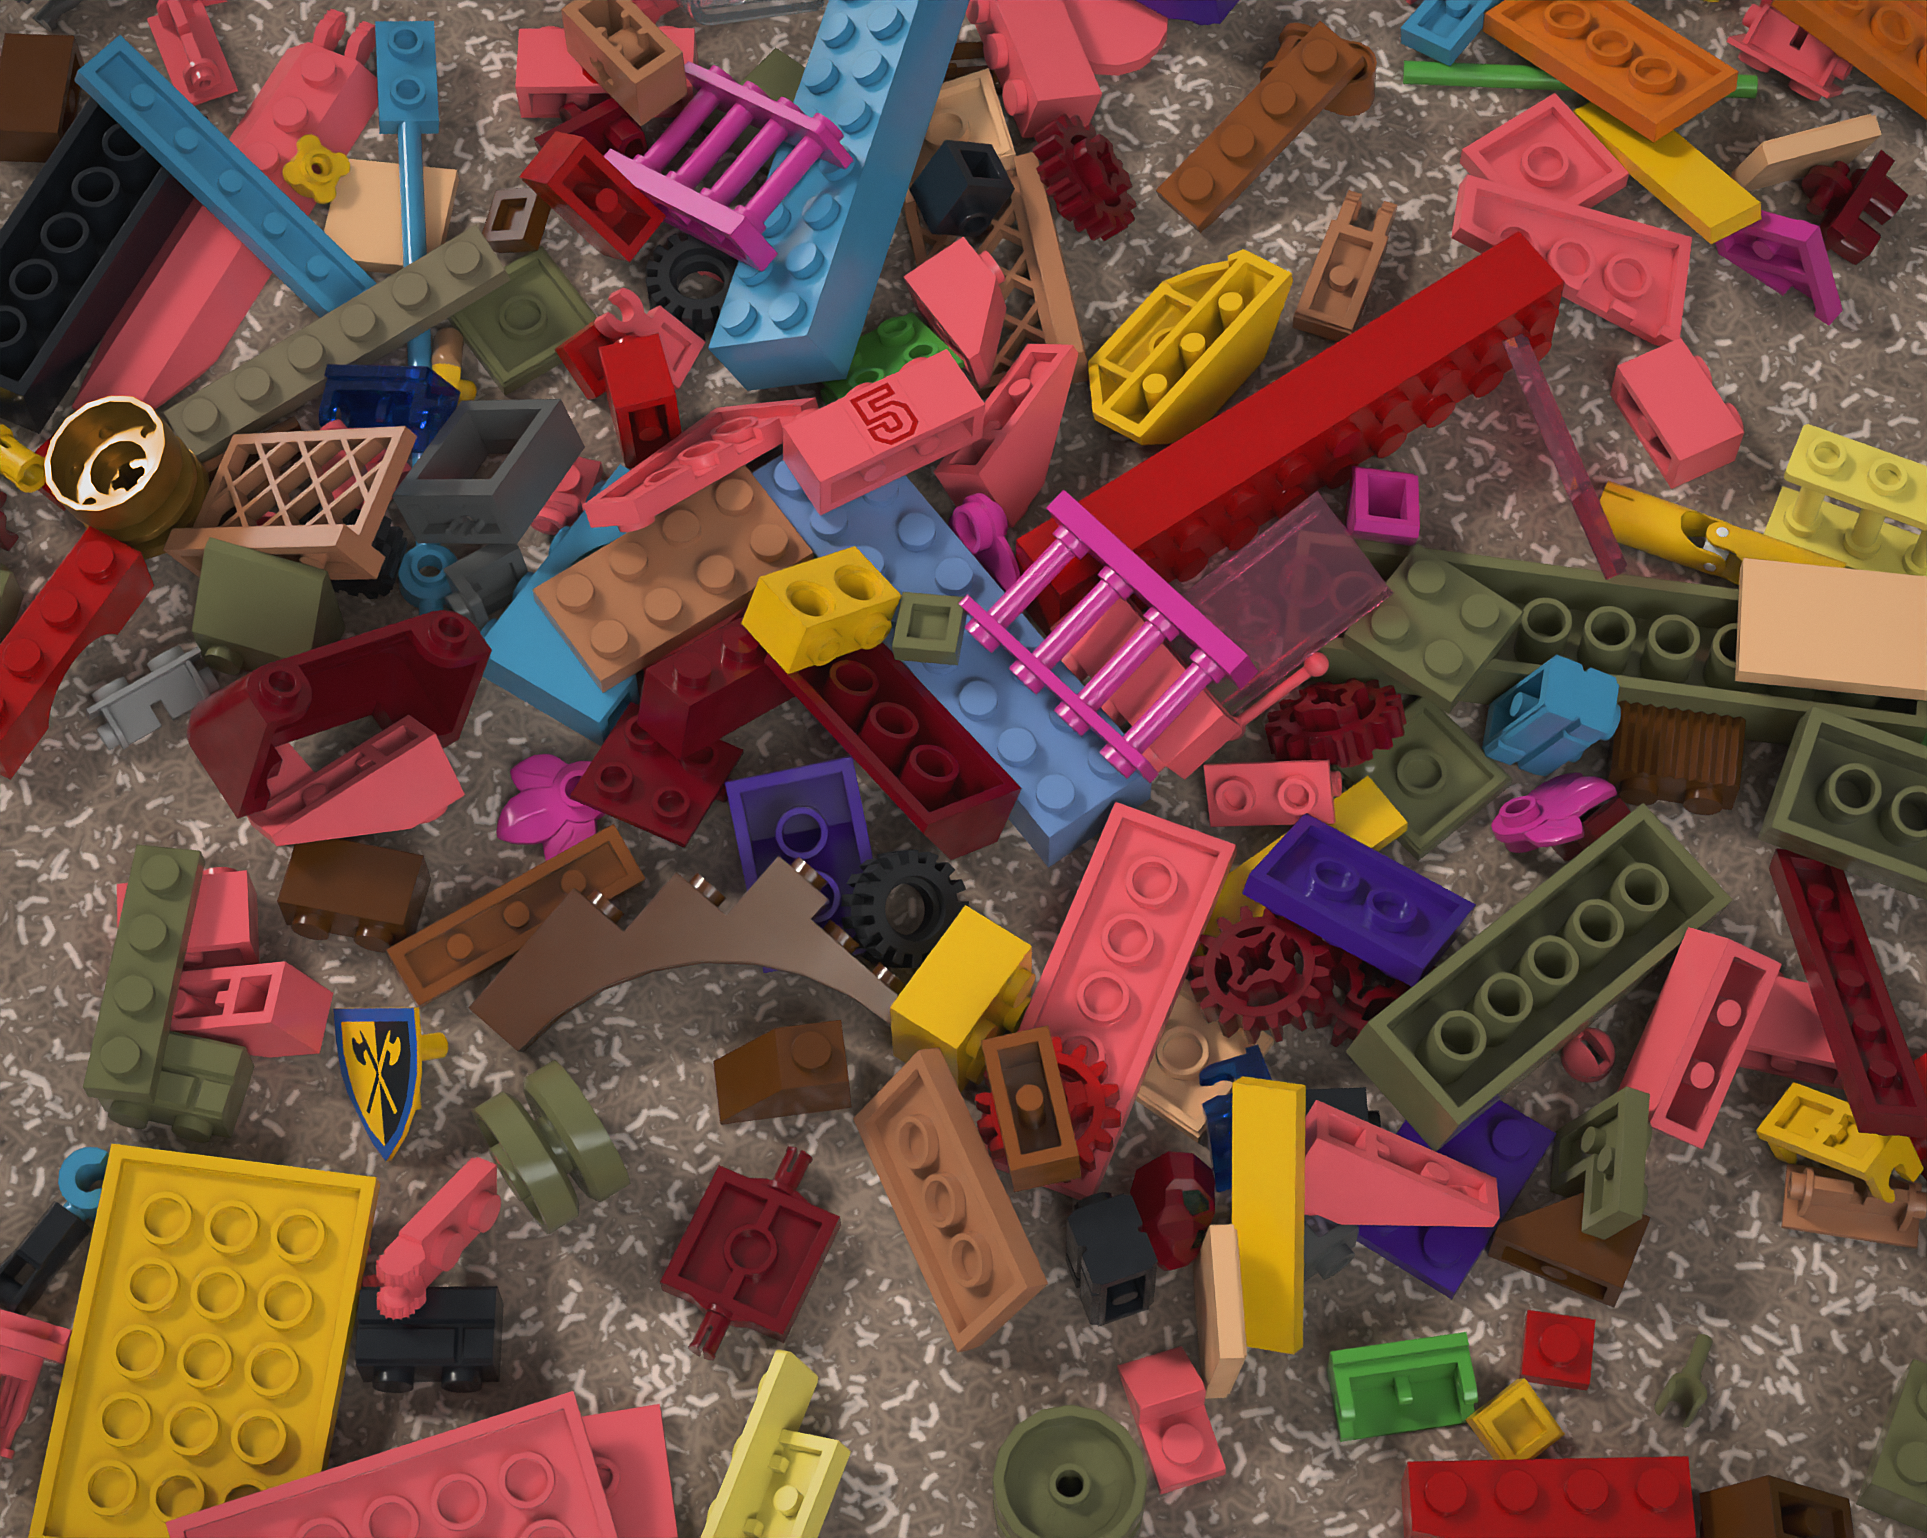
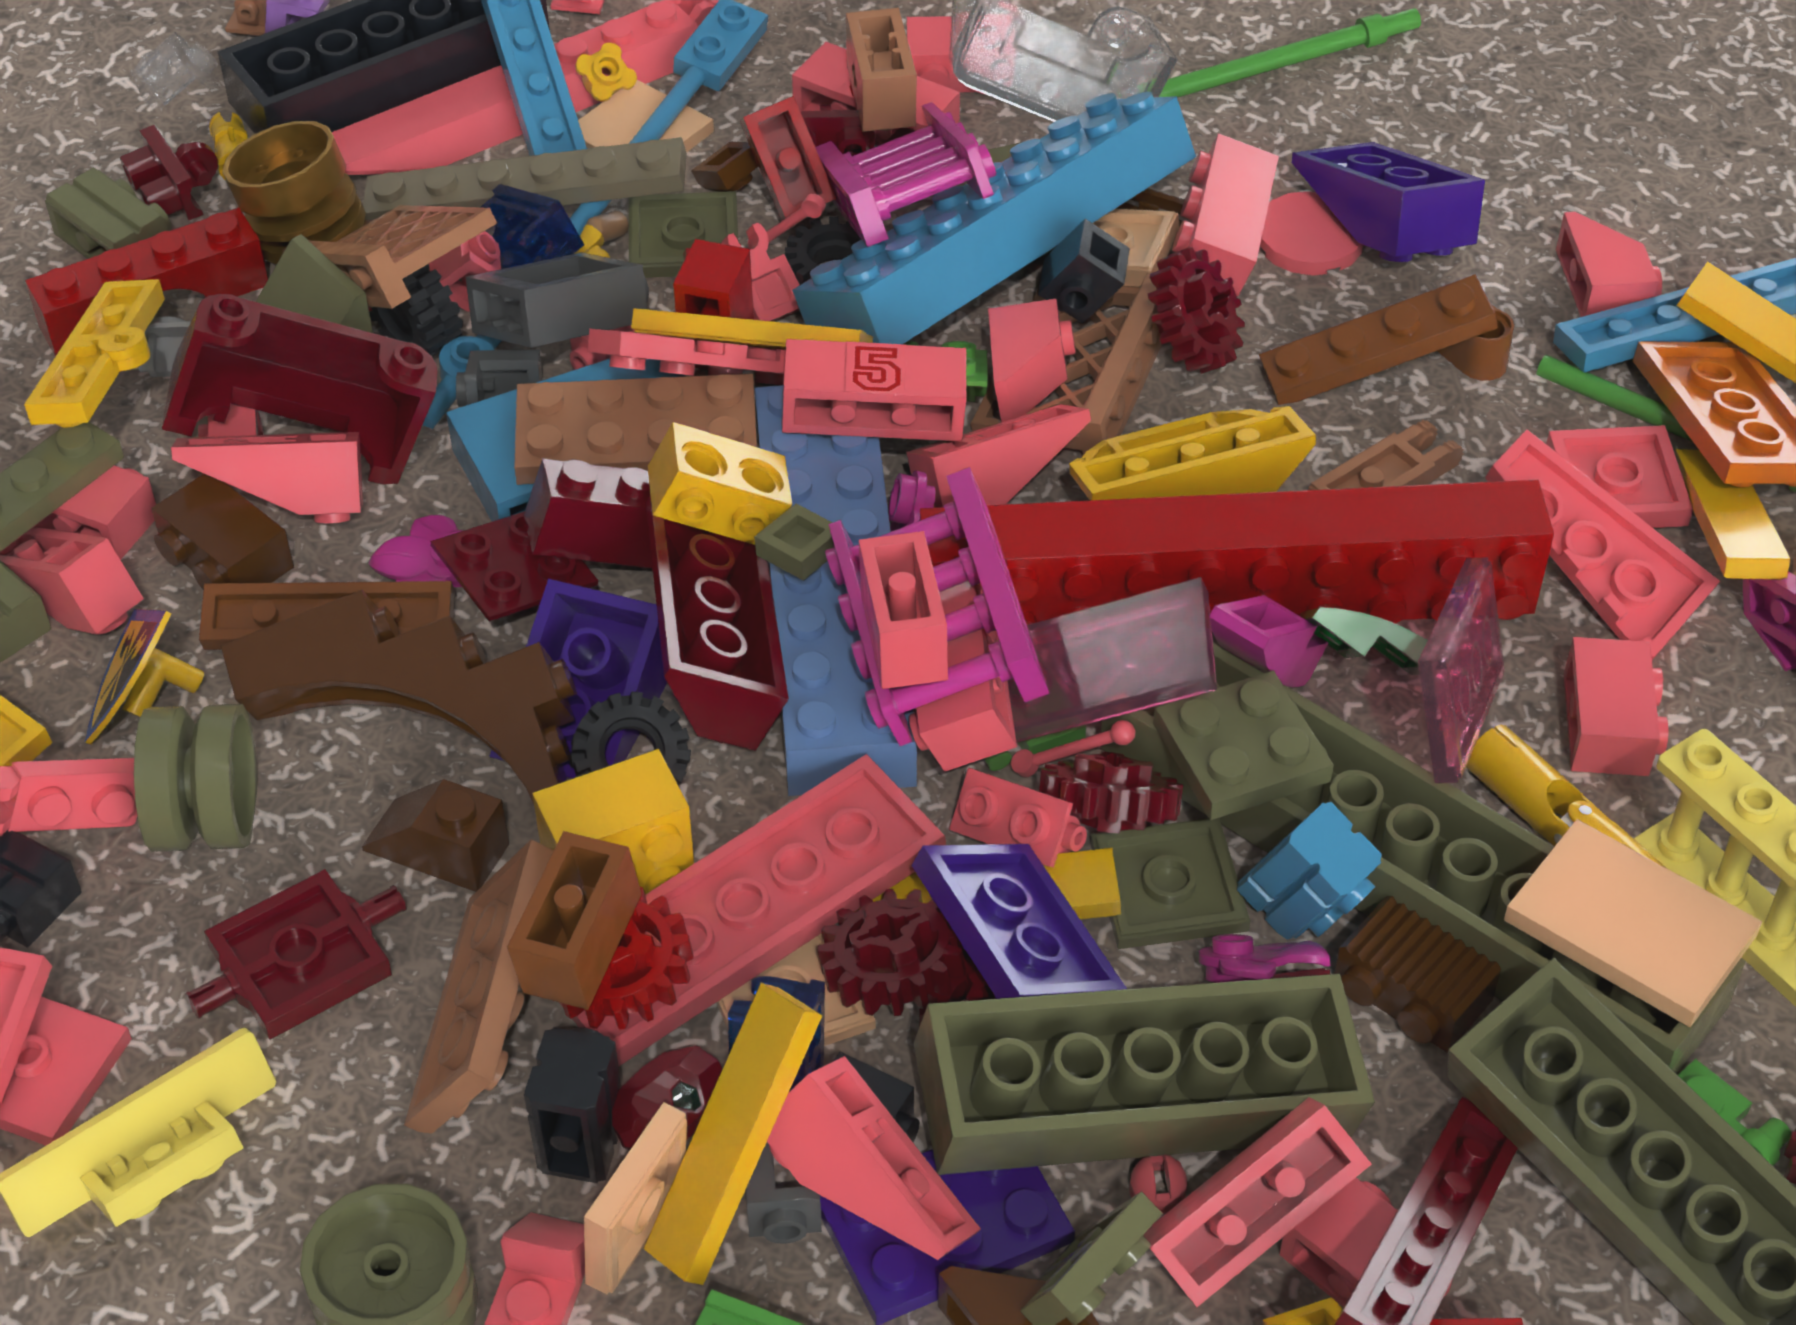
camera: 30 degrees right, 15 degrees down
none -> yellow hinge [24,279,165,428]
none -> yellow tile [631,308,873,350]
none -> coral hinge [747,194,826,250]
none -> coral brick [859,531,948,689]
none -> slope [1300,607,1447,675]

